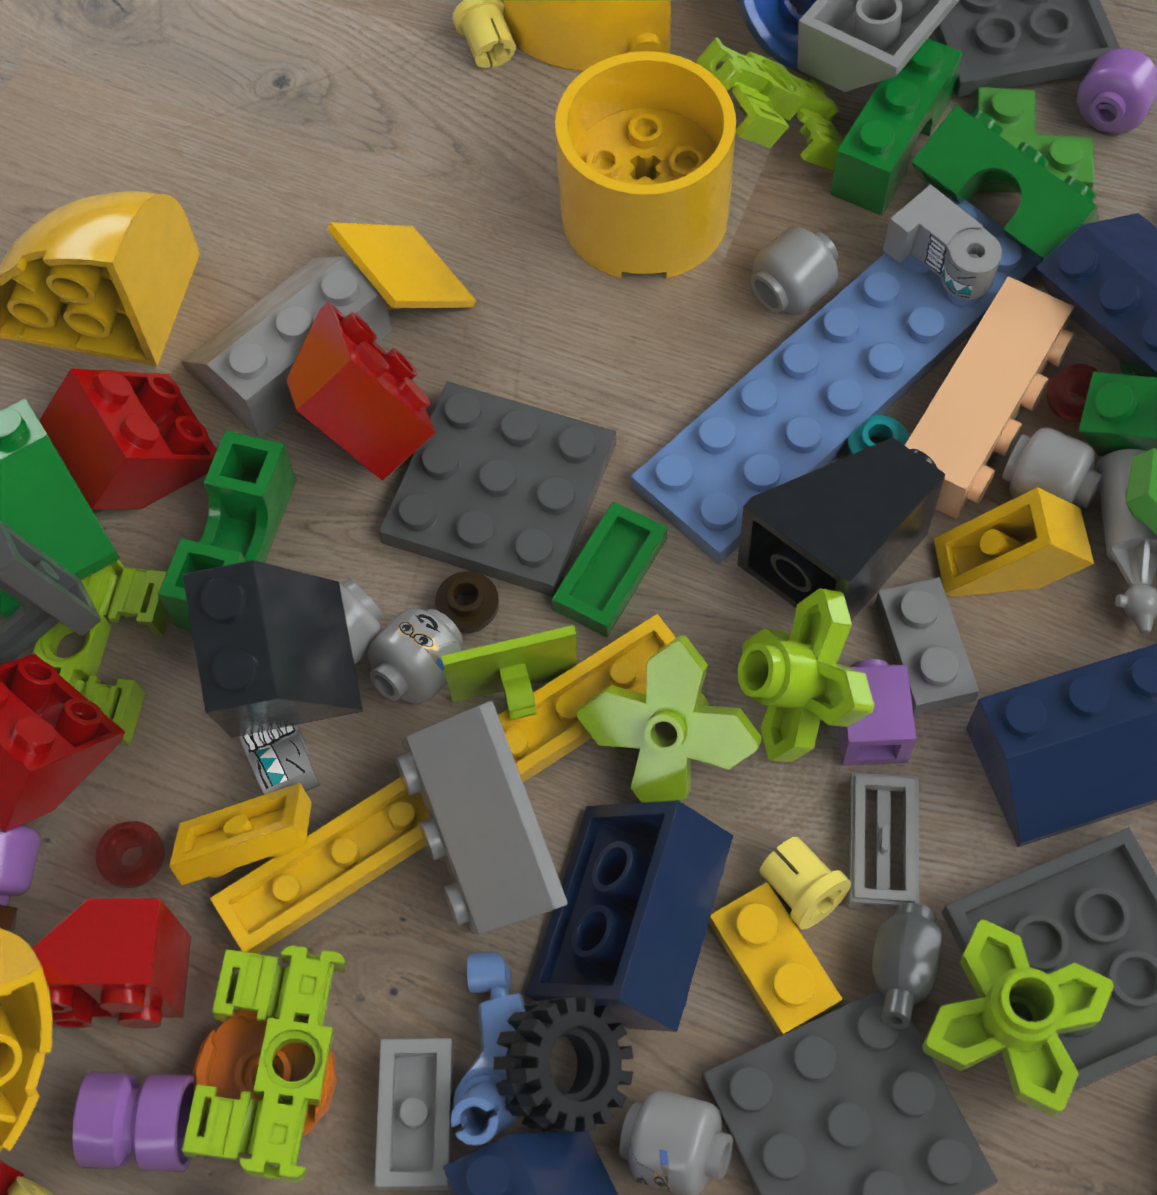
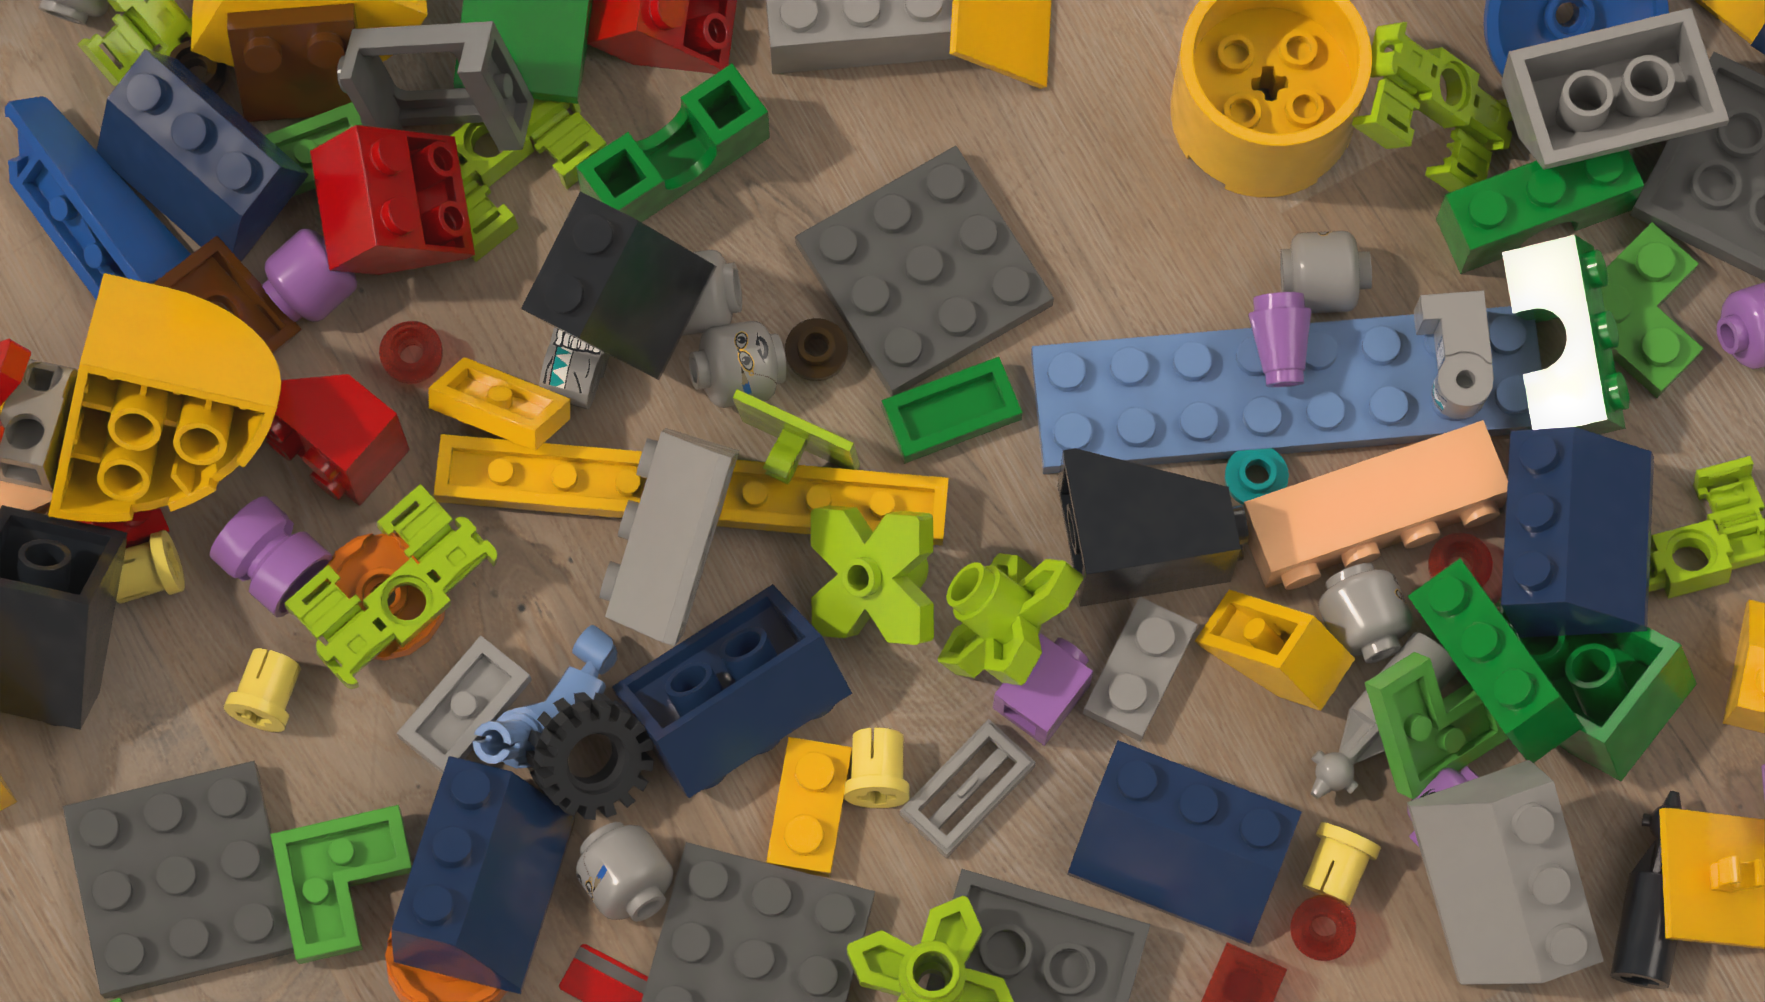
camera: 35 degrees right, 10 degrees up
red slope [286,301,436,481] -> none
dark grey plant [872,903,944,1029] -> none
none -> medium lavender cone [1248,292,1312,387]

